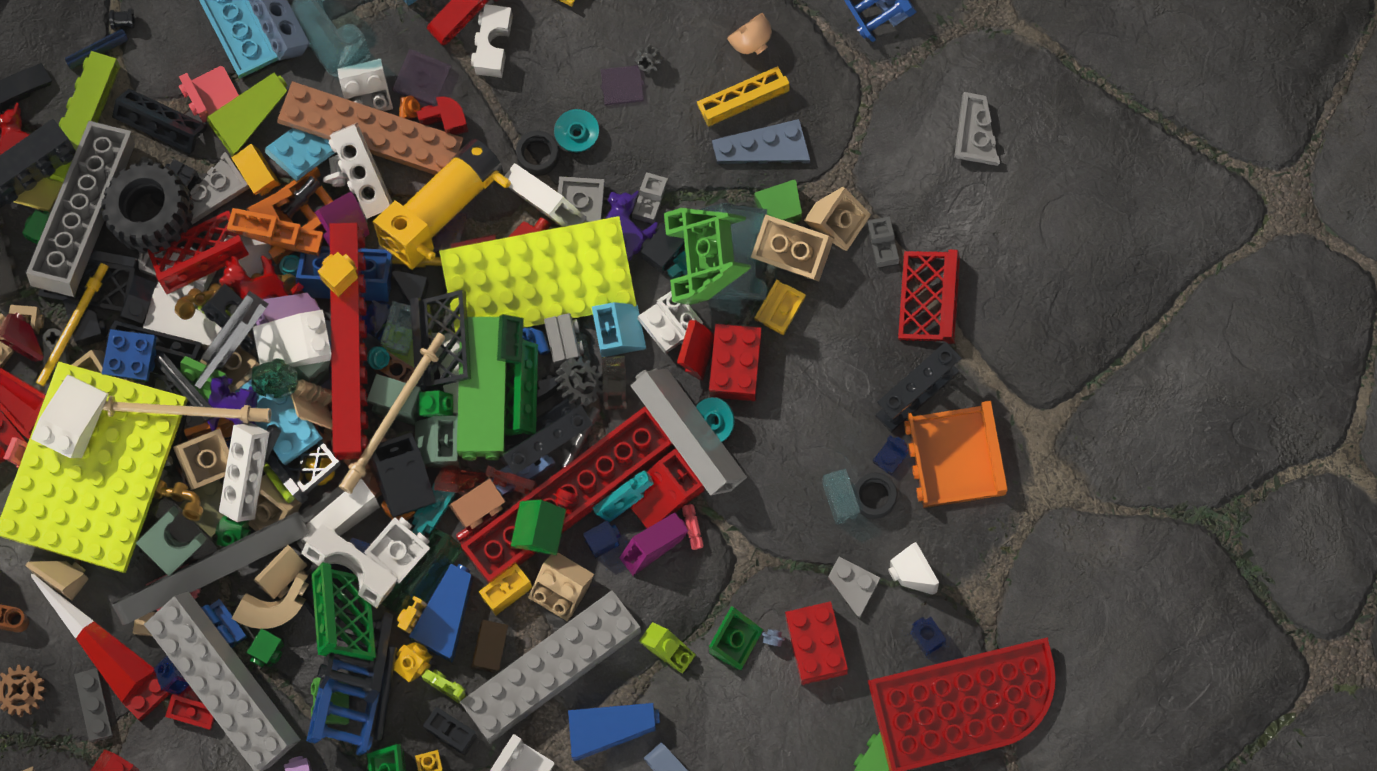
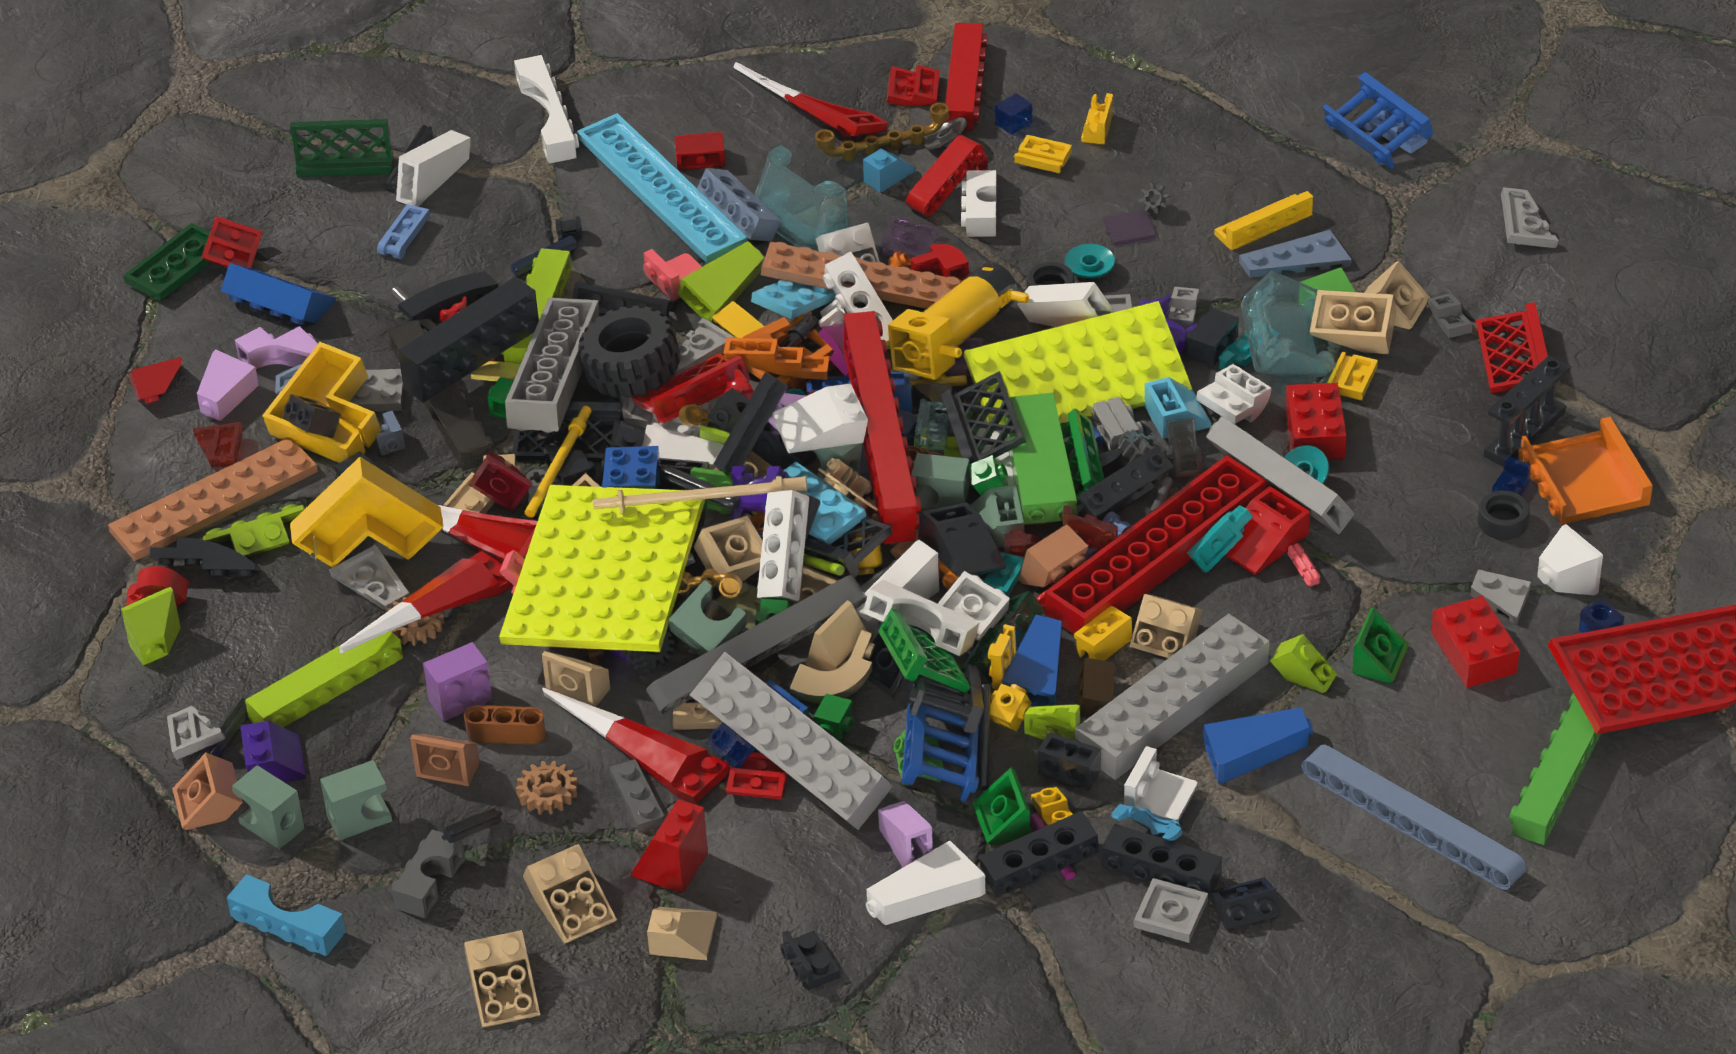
camera: 10 degrees left, 30 degrees down
white slope [31,375,109,458] -> none
clear green plate [251,358,298,398] -> none
yellow brick [318,252,358,297] -> none
tan bar [339,333,446,494] -> none
teal plate [367,346,390,370] -> none
dark green plate [497,314,524,364] -> none
green slope [511,500,566,555] -> none
red plate [553,487,576,507] -> none
clear blue brick [583,520,621,559] -> none
magenta slope [619,513,689,576] -> none
bright green wedge [664,208,751,305] -> none
red slope [677,320,714,380] -> none
light nougat cylinder [727,13,772,55] -> none
sand blue plate [762,629,786,647] -> none
clear light blue hinge [822,469,860,525] -> none

